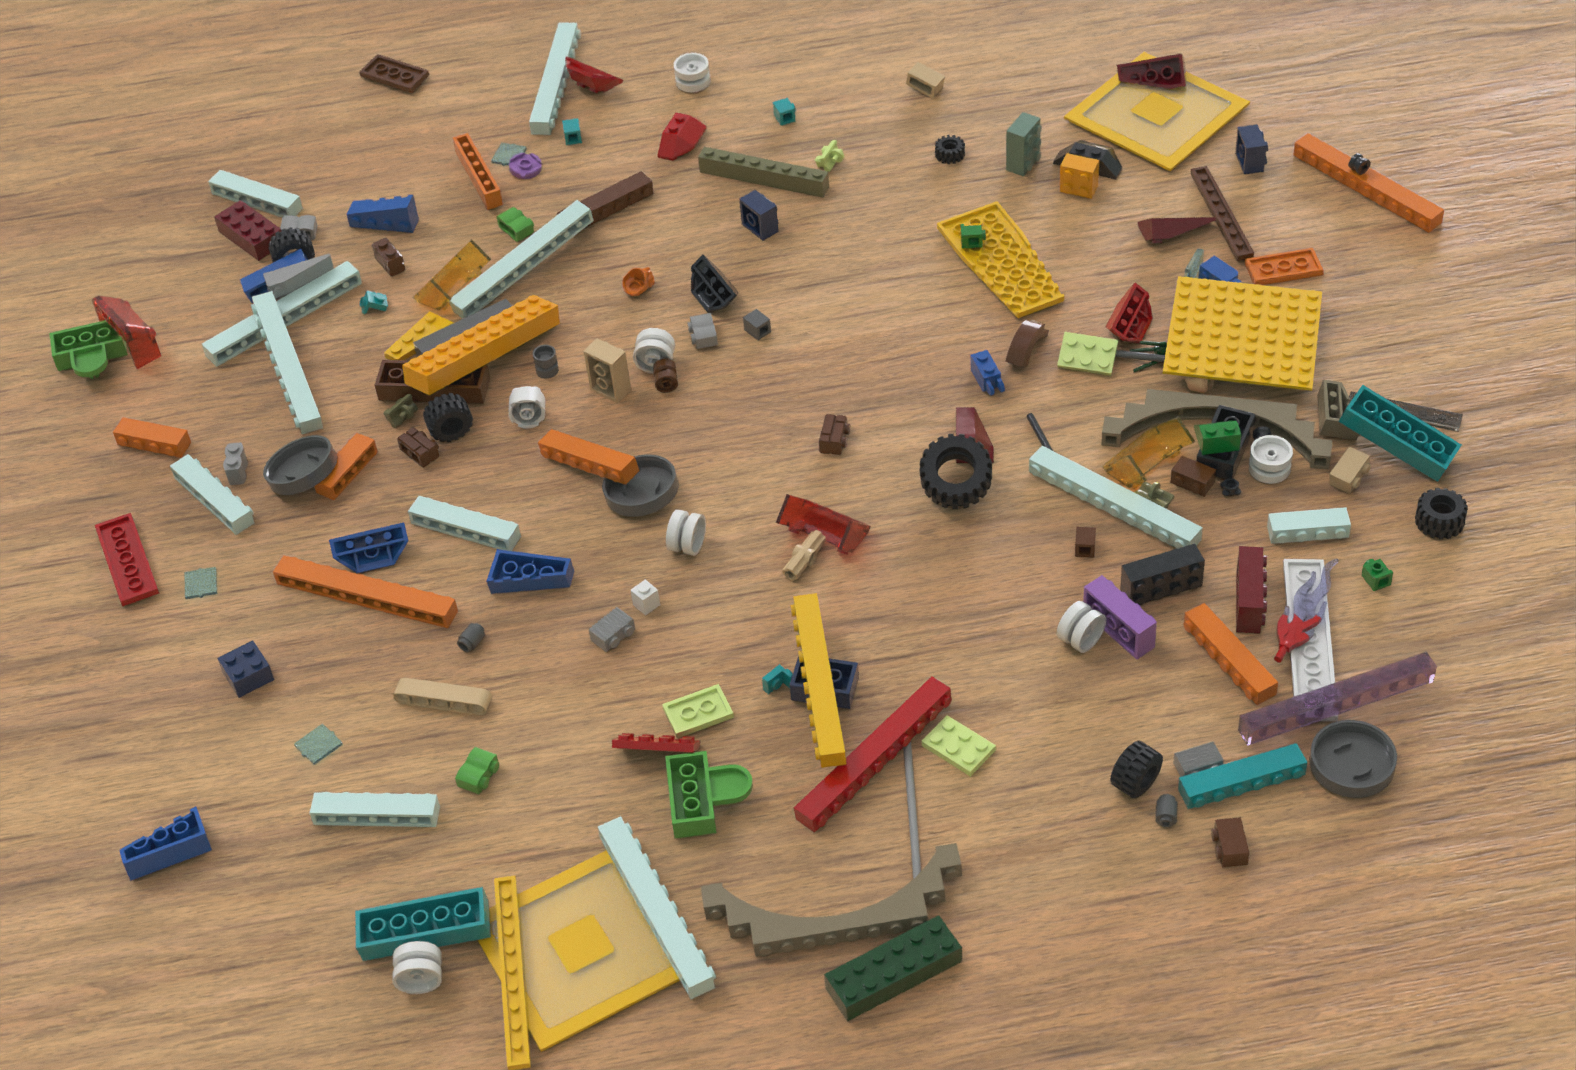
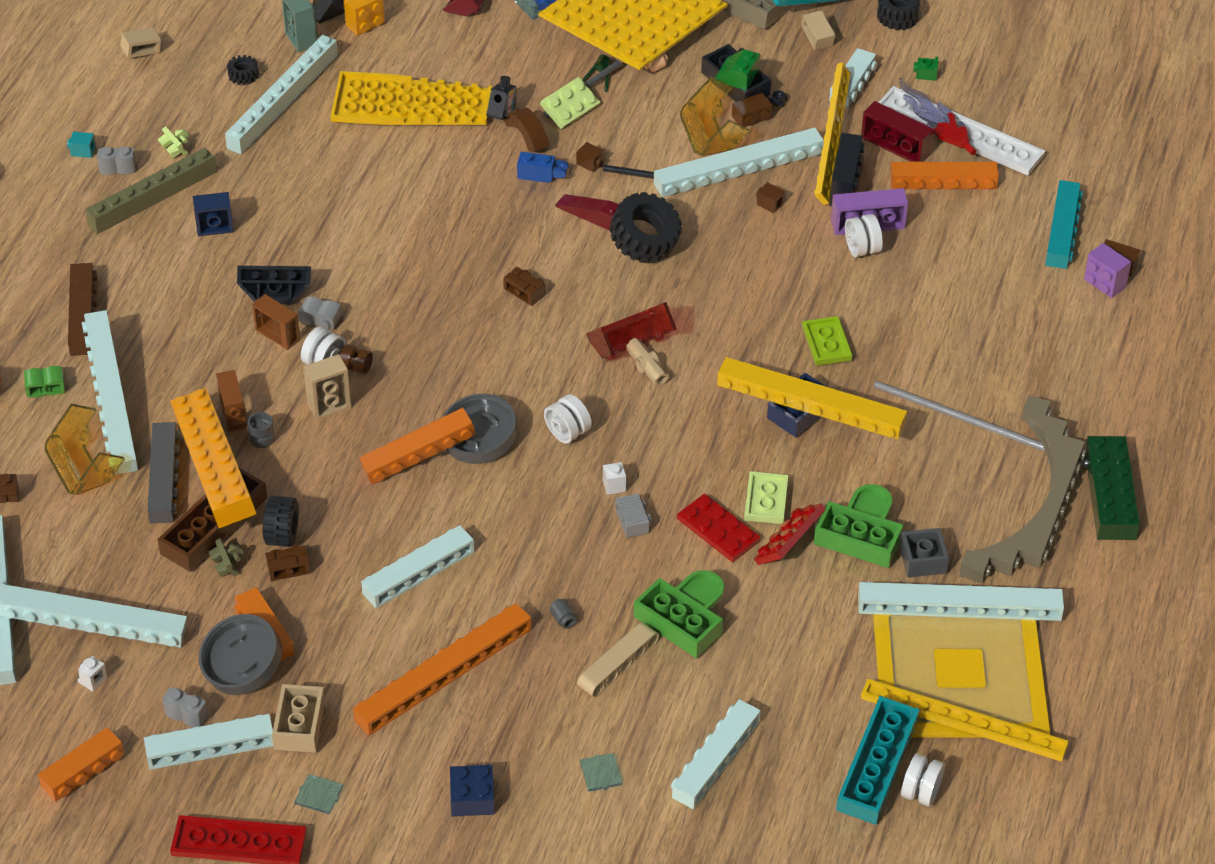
camera: 65 degrees left, 0 degrees up
blue wedge [329,522,409,574] -> none
teal bracket [359,290,388,314] -> none
yellow wing [384,311,454,360] -> none
bright green brick [455,747,499,794] -> none
blue wedge [487,549,575,594] -> none
white brick [509,386,545,429] -> none
orange hair [622,267,655,296] -> none
red wedge [658,112,707,161] -> none
dark grey brick [743,309,771,341] -> none
teal bracket [762,664,793,695] -> none
red brick [794,676,952,833] -> none
yellowish green plate [921,715,996,777] -> none
green brick [960,224,986,249] -> none
dark tan arch [1101,389,1332,470] -> none
red wedge [1105,282,1153,344] -> none
black tyre [1110,740,1163,799] -> none
olive hips [1134,481,1174,509] -> none
dark grey brick [1155,794,1178,827] -> none
light grey brick [1173,741,1224,777] -> none
brick [1238,652,1437,746] -> none
white wheel [1249,435,1293,484] -> none
dark grey piece [1309,720,1397,798] -> none
none -> white brick [78,656,107,692]
none -> light grey brick [97,147,136,175]
none -> dark orange window [216,370,247,432]
none -> light aqua brick [225,35,338,155]
none -> dark orange window [252,294,300,350]
none -> tan brick [272,684,325,753]
none -> black torso [486,76,517,120]
none -> reddish brown brick [576,142,605,173]
none -> bright green brick [634,570,724,659]
none -> red plate [677,493,761,563]
none -> lime plate [802,316,852,366]
none -> yellow plate [814,62,851,205]
none -> dark grey brick [899,528,949,578]
none -> medium lavender brick [1084,243,1131,298]

